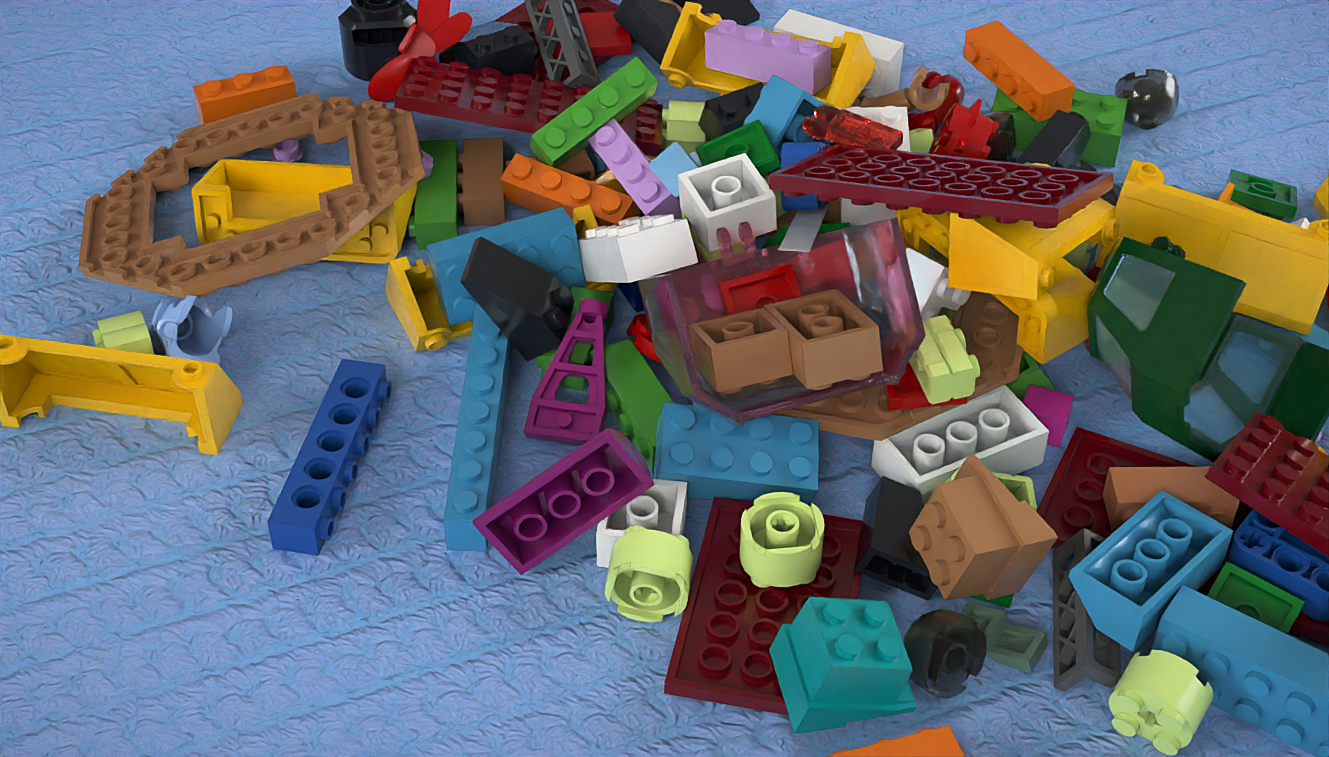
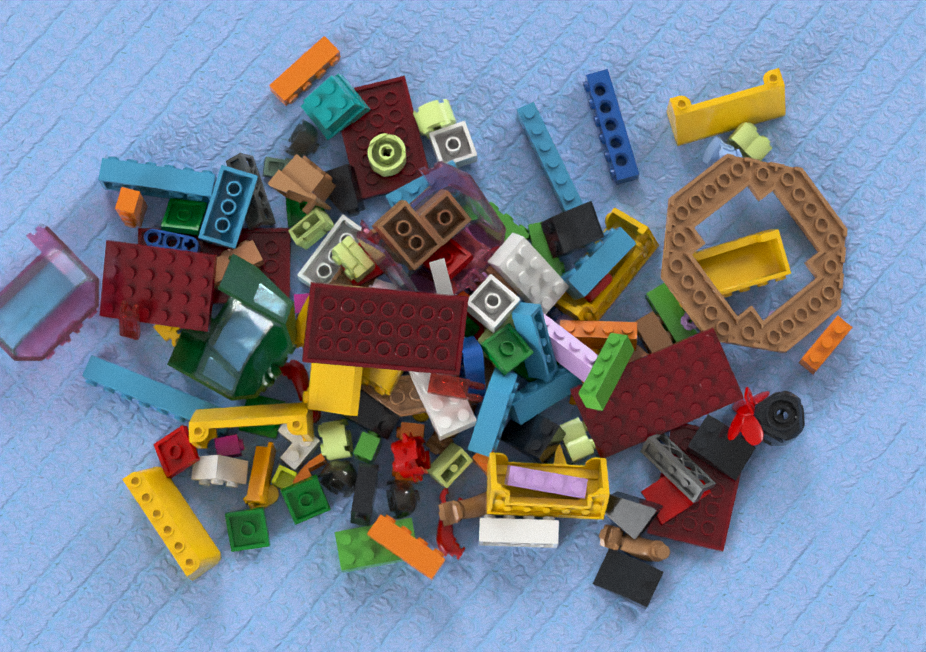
camera: 155 degrees right, 35 degrees up
magenta slope [472,428,655,575] -> none
magenta plate [524,299,609,445] -> none
yellowish green brick [1109,650,1214,756] -> none
clear smoke cylinder [1115,69,1179,130] -> none

